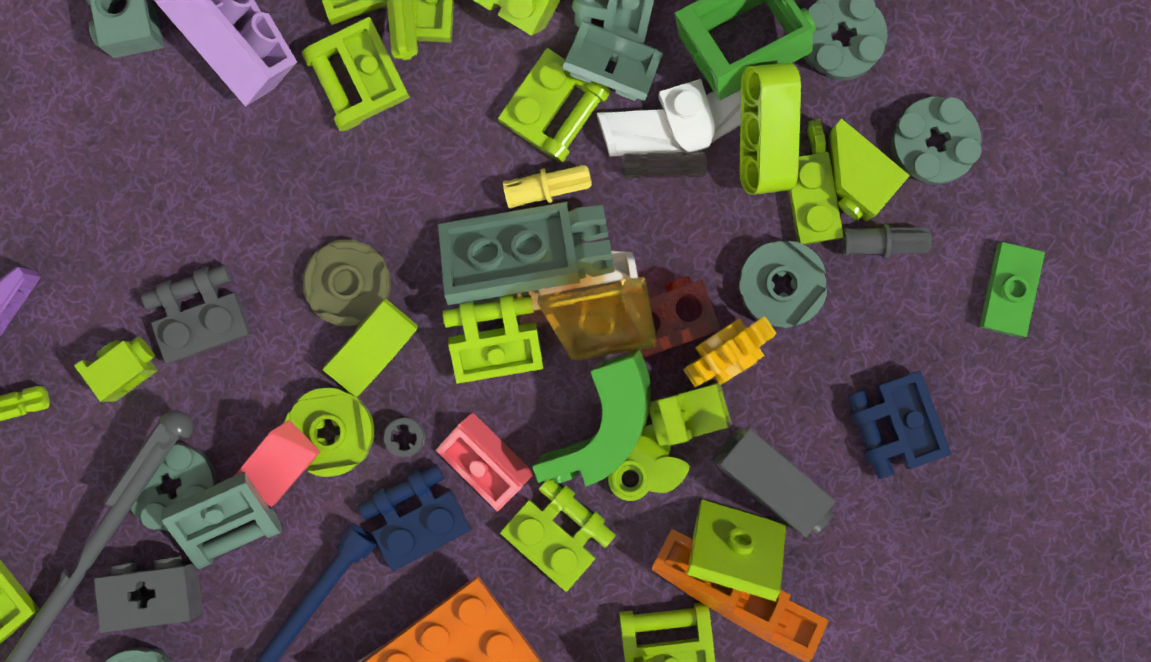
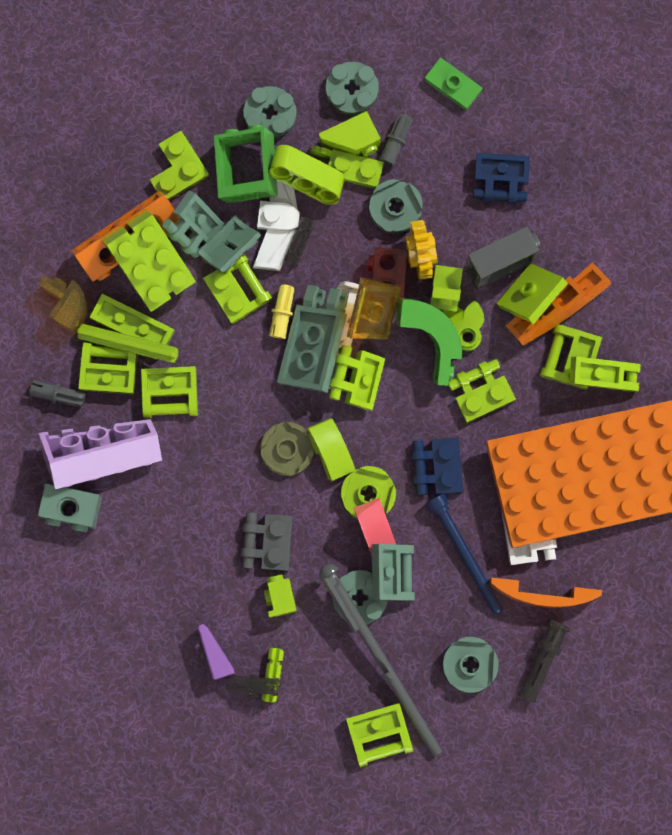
camera: 65 degrees left, 5 degrees down
dark grey brick [94,555,203,633] -> none
dark grey bush [384,417,426,458] -> none
coral slope [435,413,534,512] -> none

